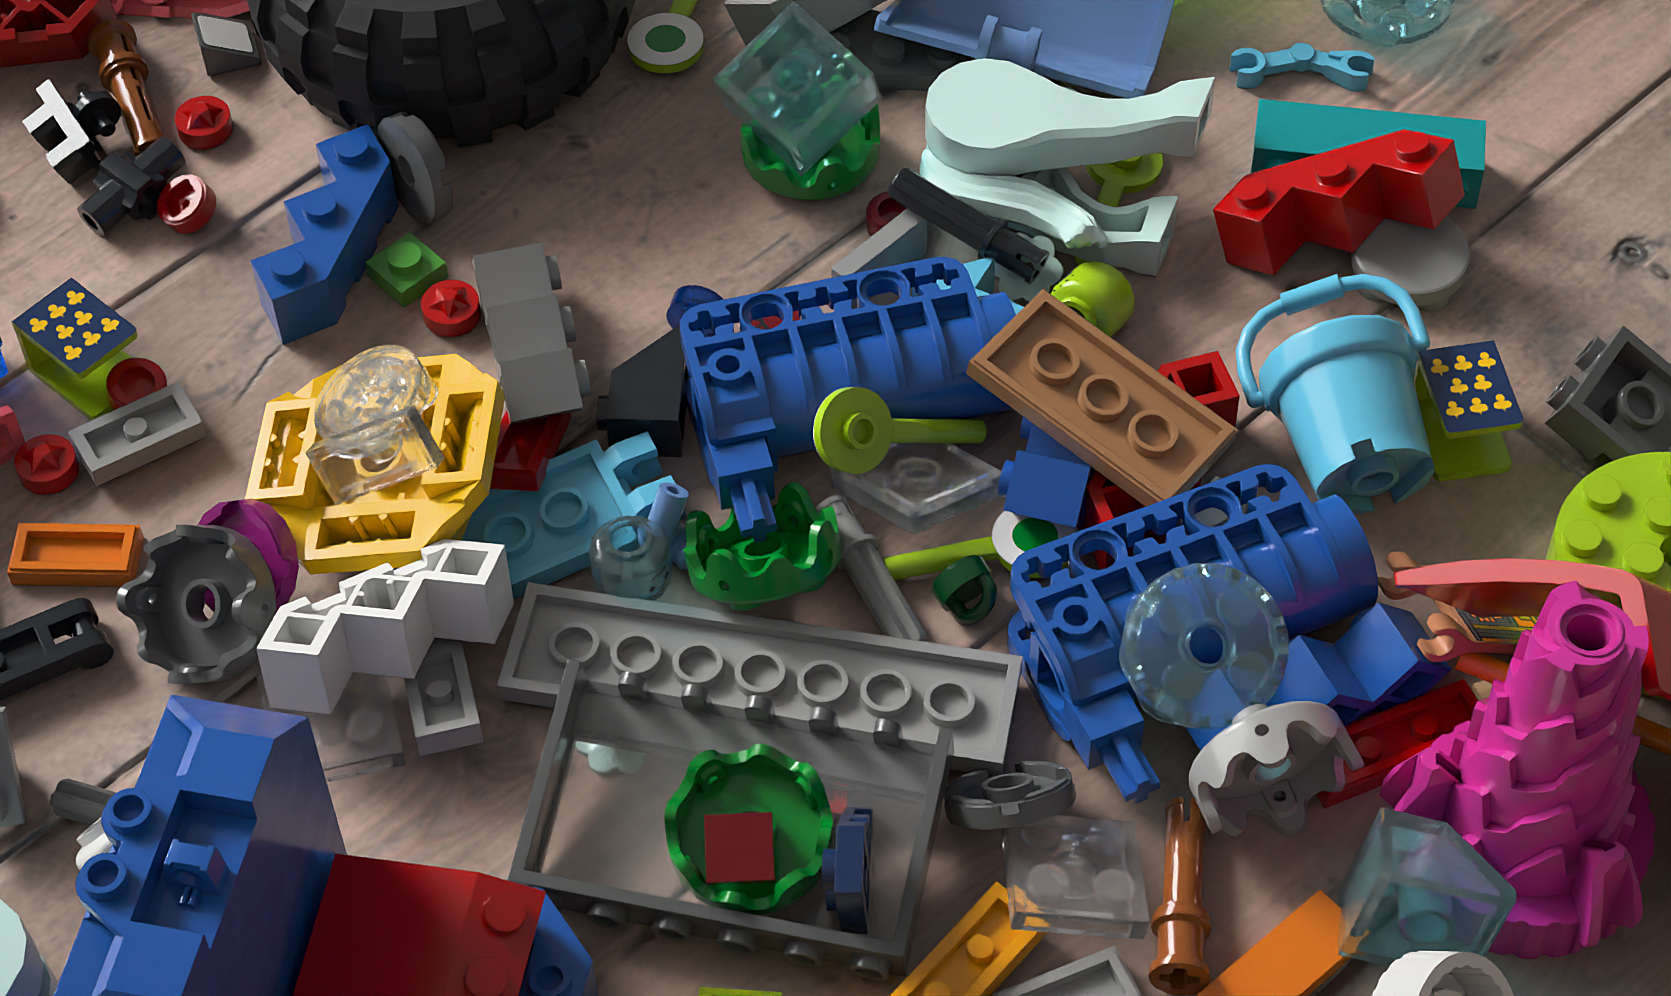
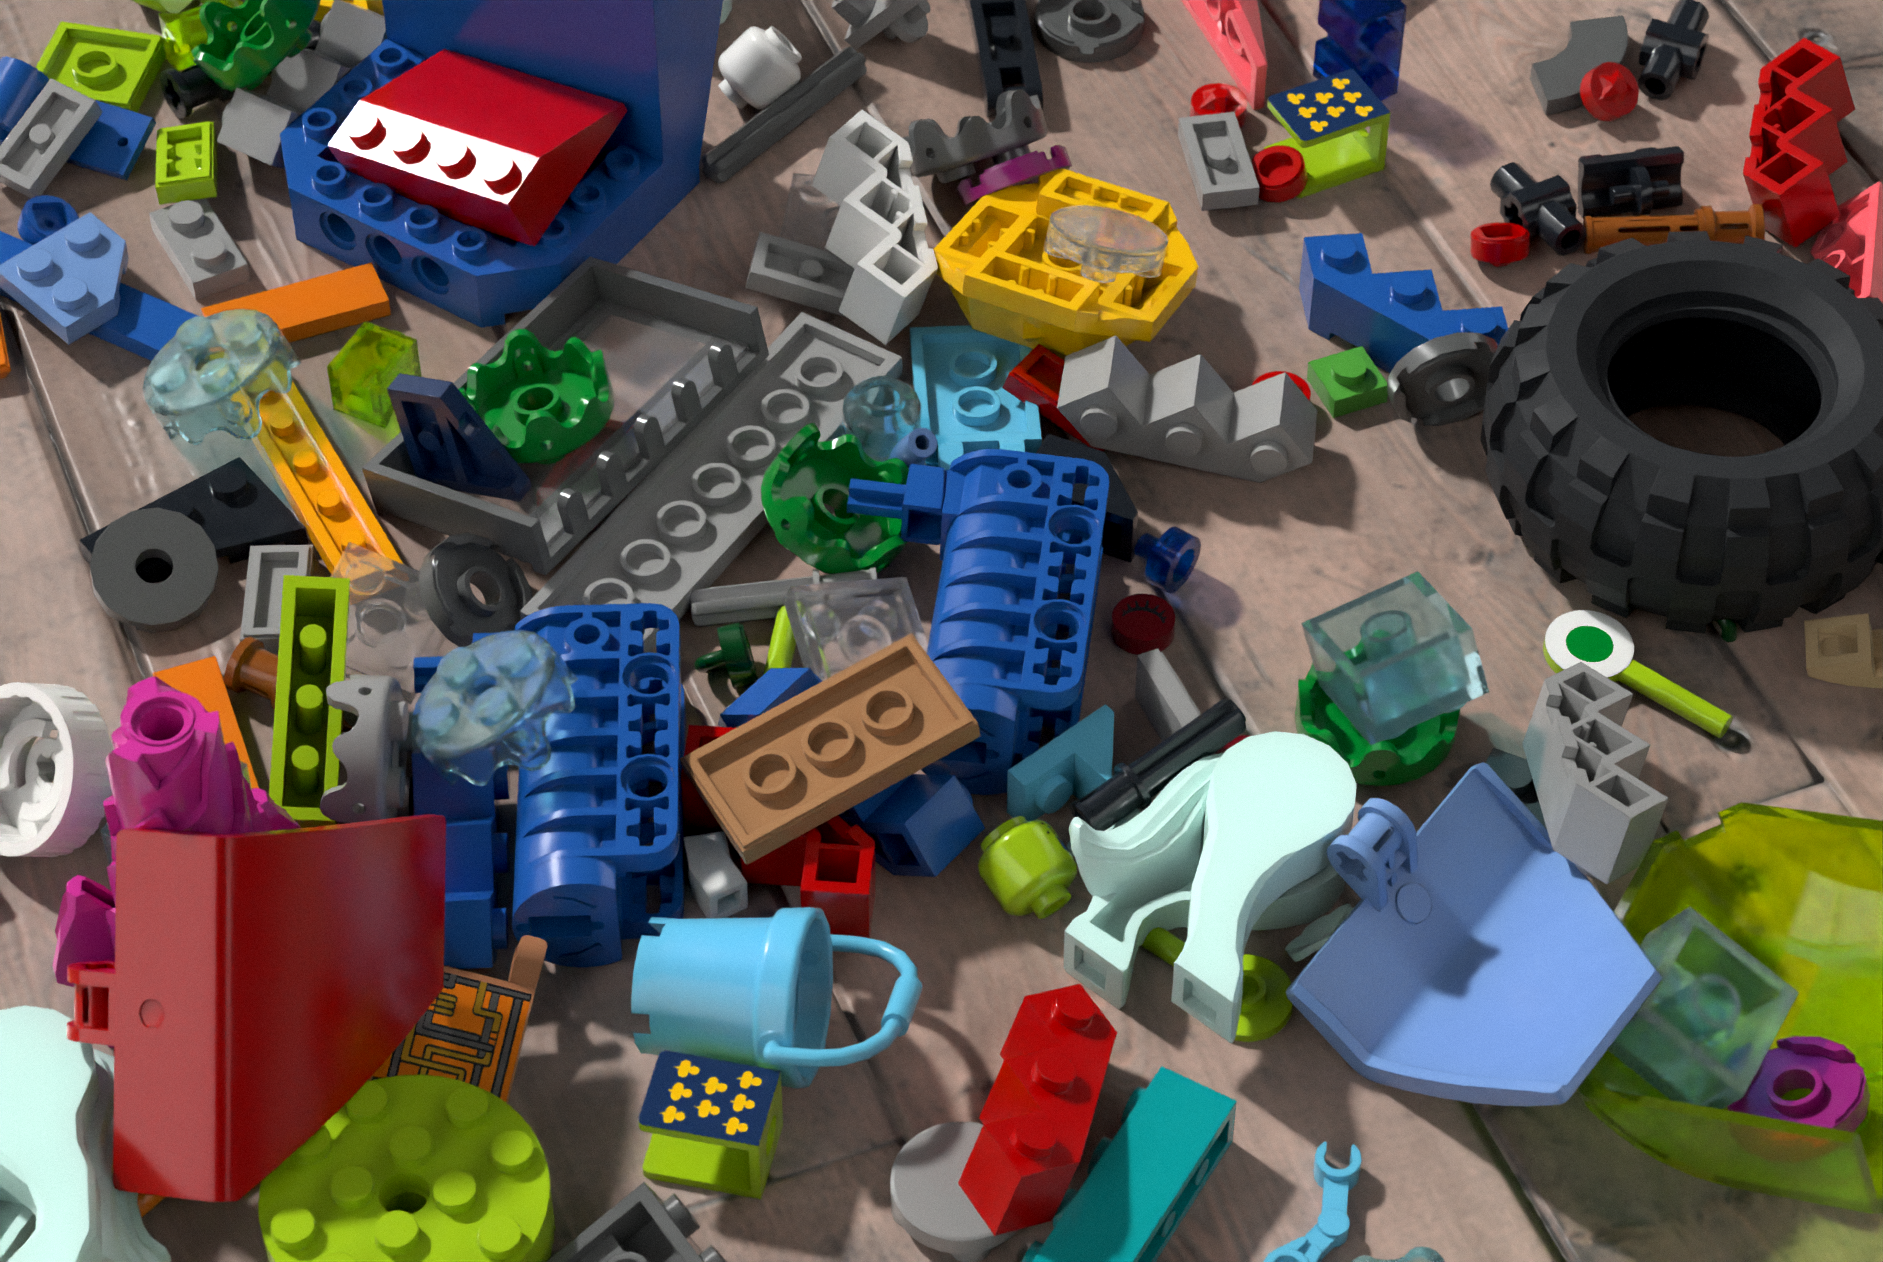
camera: 110 degrees right, 5 degrees down
orange tile [7,523,144,587] -> none
clear tile [305,405,445,505] -> none
dark red tile [704,812,776,886] -> none
lime piece [813,387,986,474] -> none
none -> lime brick [269,575,350,828]

